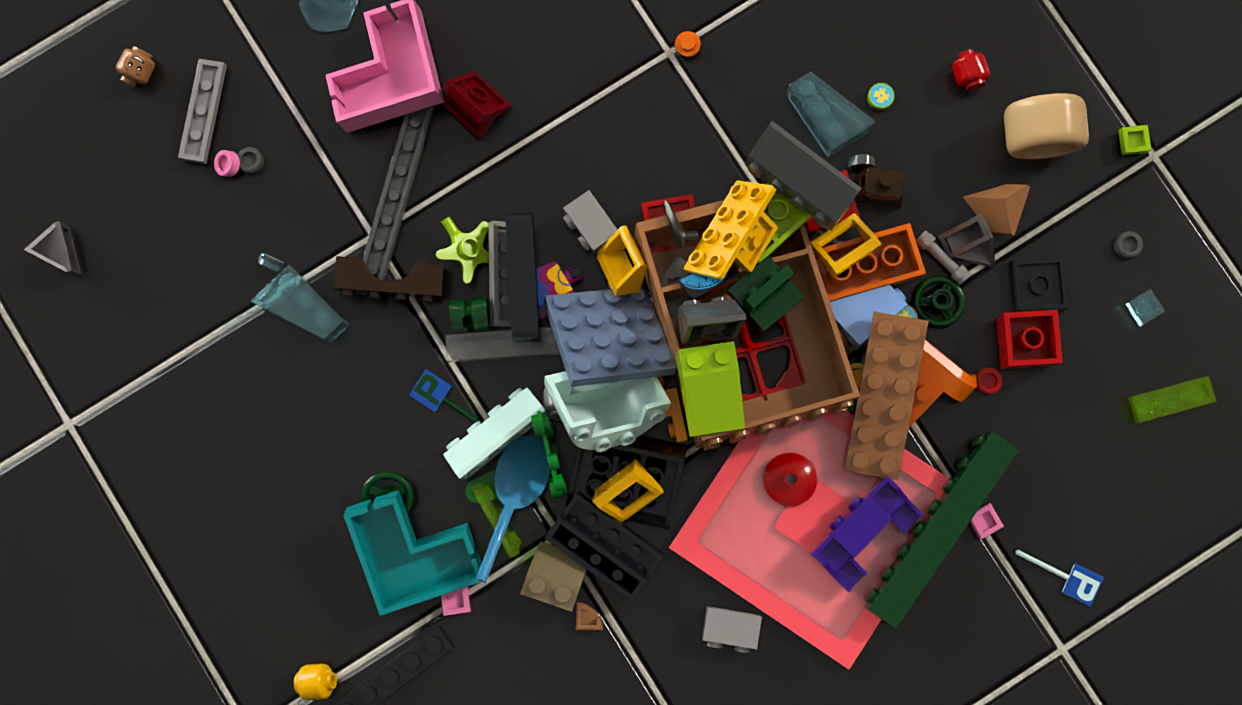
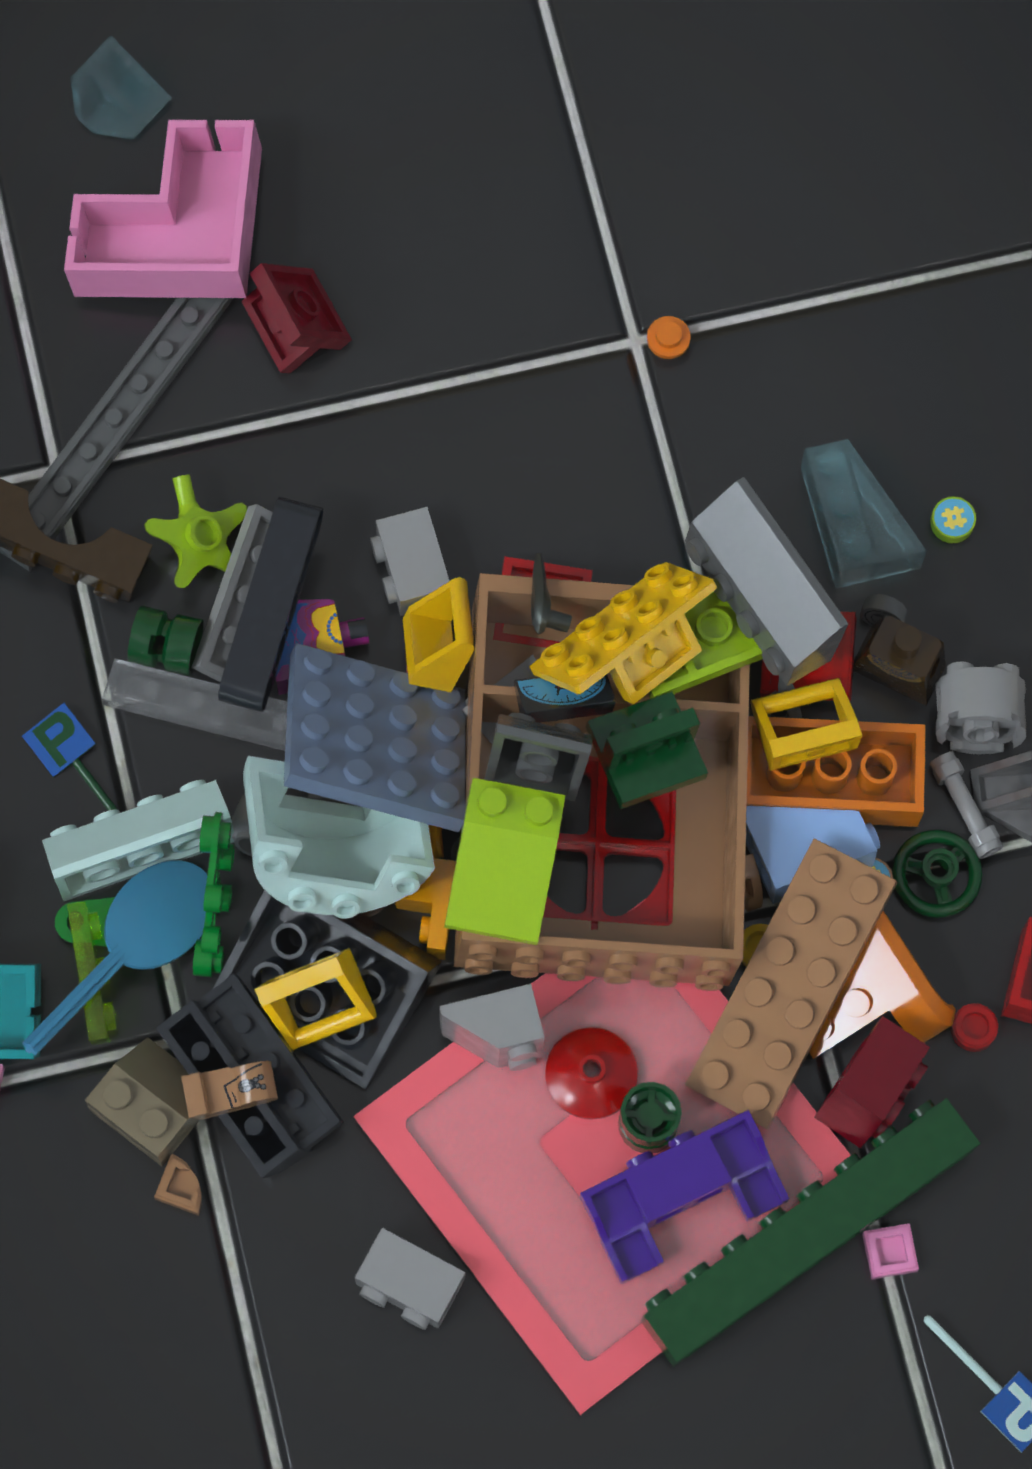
camera: 10 degrees right, 10 degrees down
none -> medium nougat leg [181,1061,278,1120]
none -> light grey slope [439,984,545,1071]
none -> dark green wheel [618,1082,682,1153]
none -> dark red brick [814,1016,930,1148]
none -> light grey brick [936,662,1026,754]

